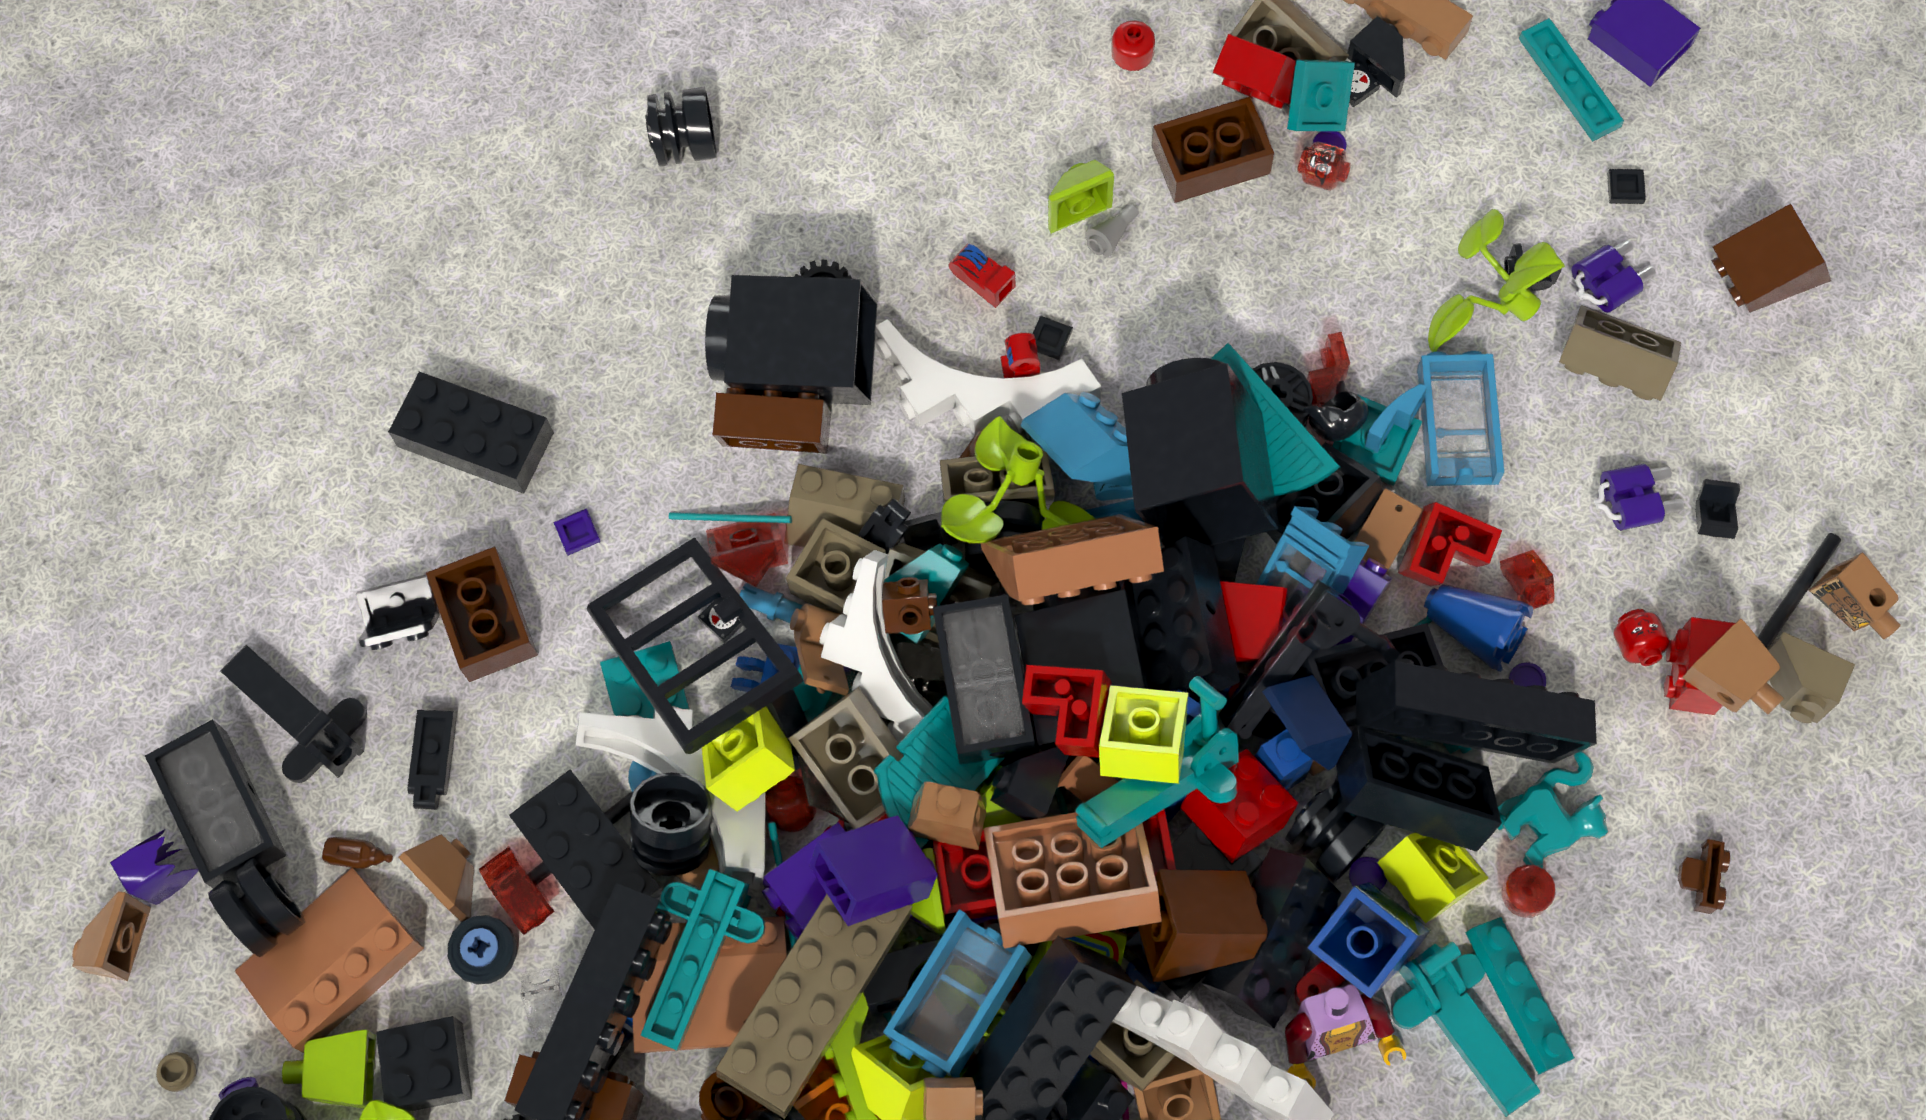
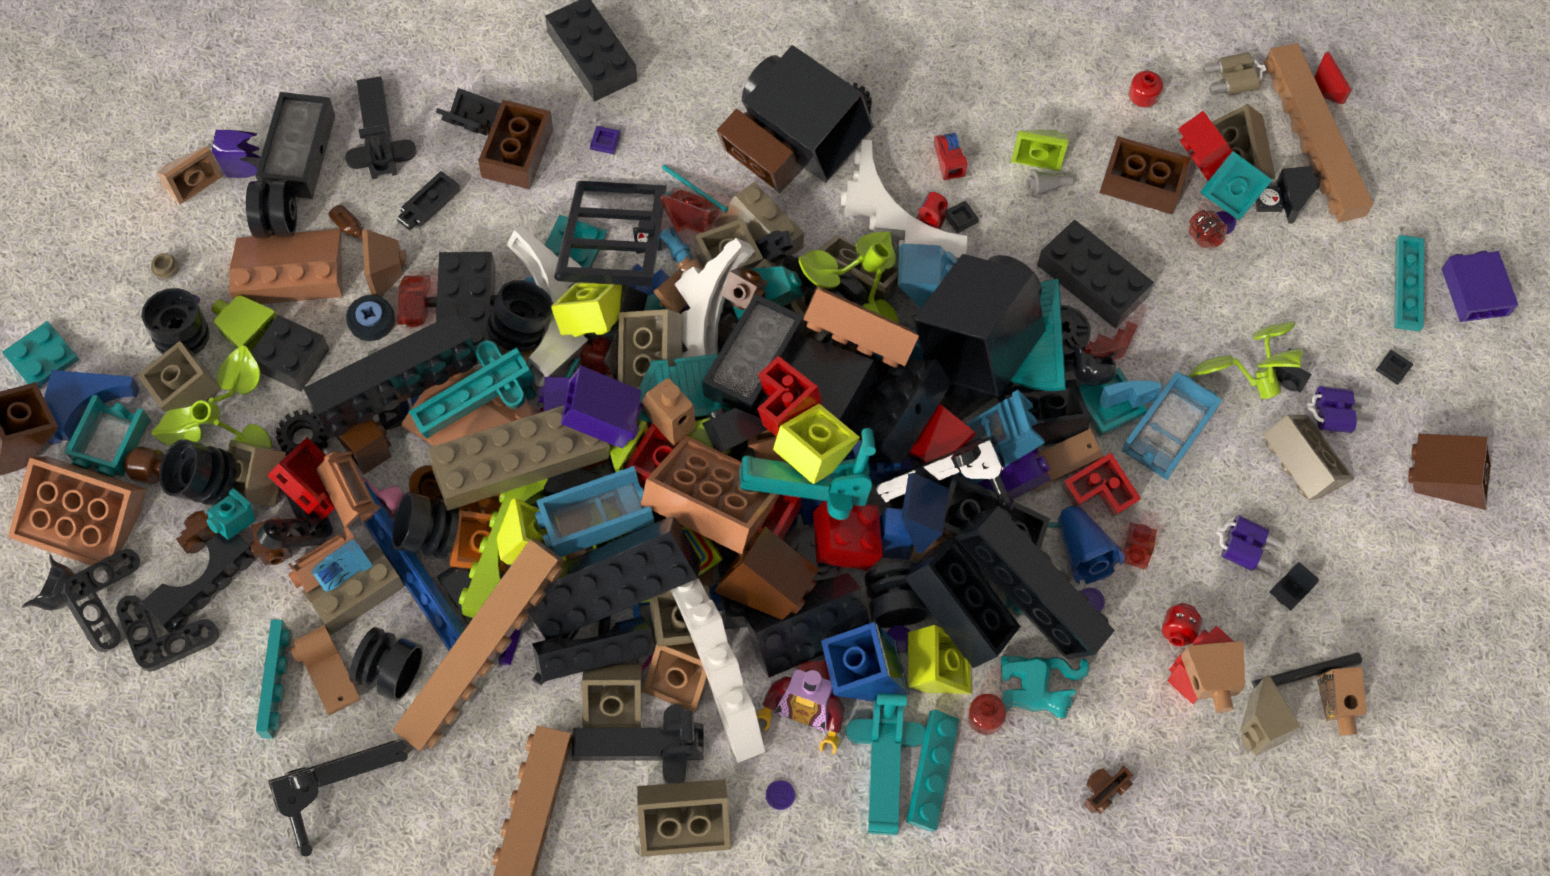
camera: 30 degrees right, 5 degrees down
none -> black brick [1037,219,1154,329]

